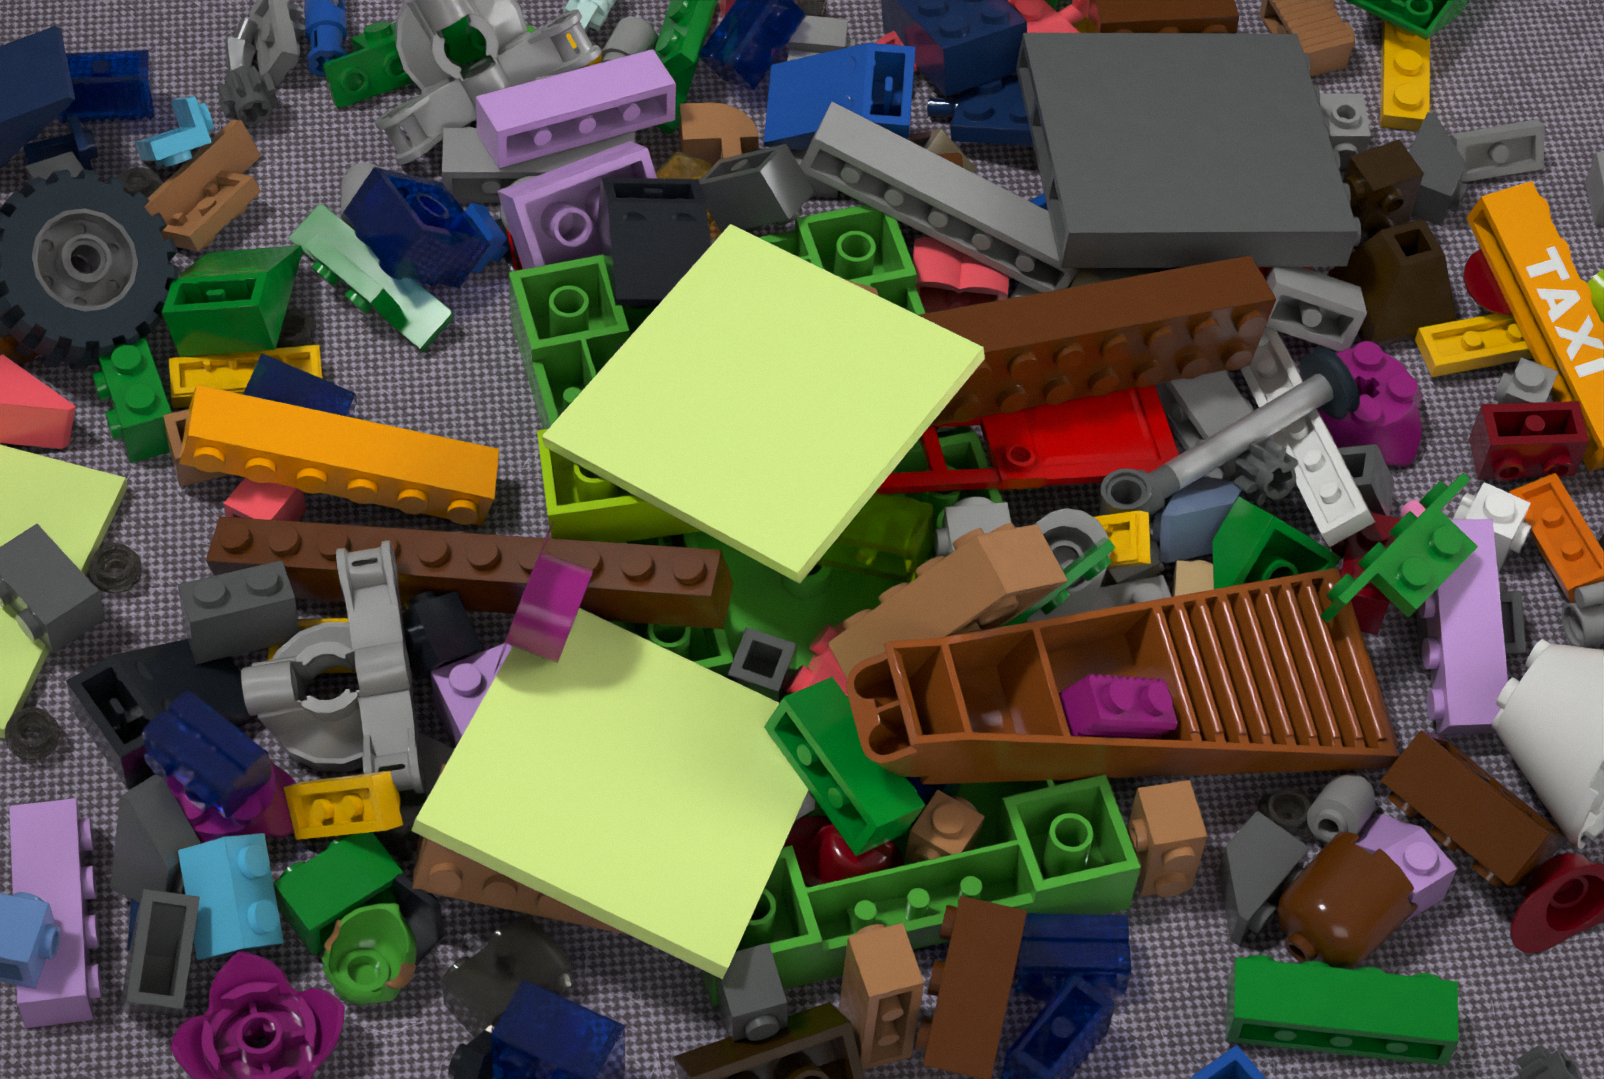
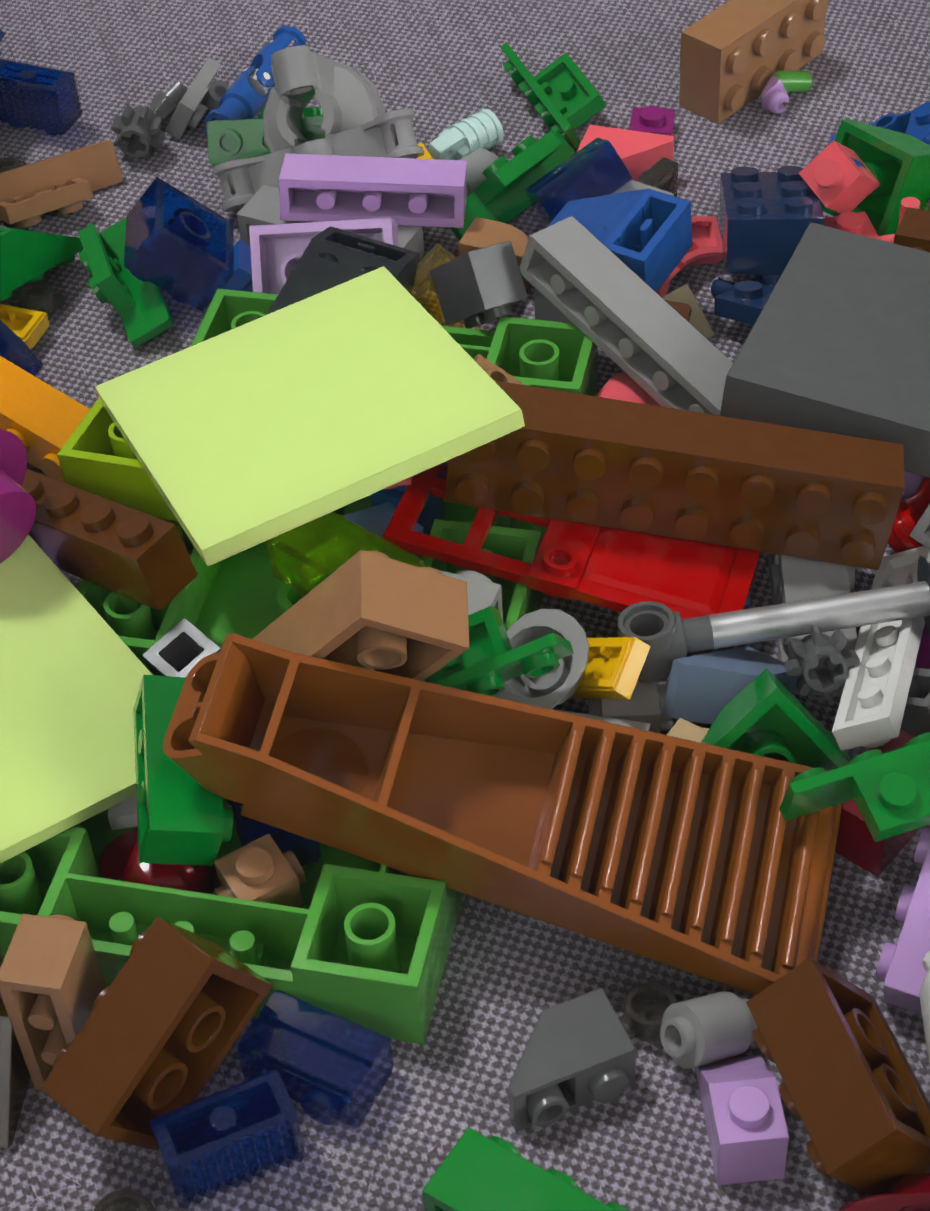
camera: 35 degrees right, 10 degrees down
medium azure bracket [135,96,214,167] -> none
magenta brick [1058,673,1178,739] -> none
medium nougat brick [1127,780,1208,898] -> none
reddish brown cylinder [1278,831,1418,969] -> none

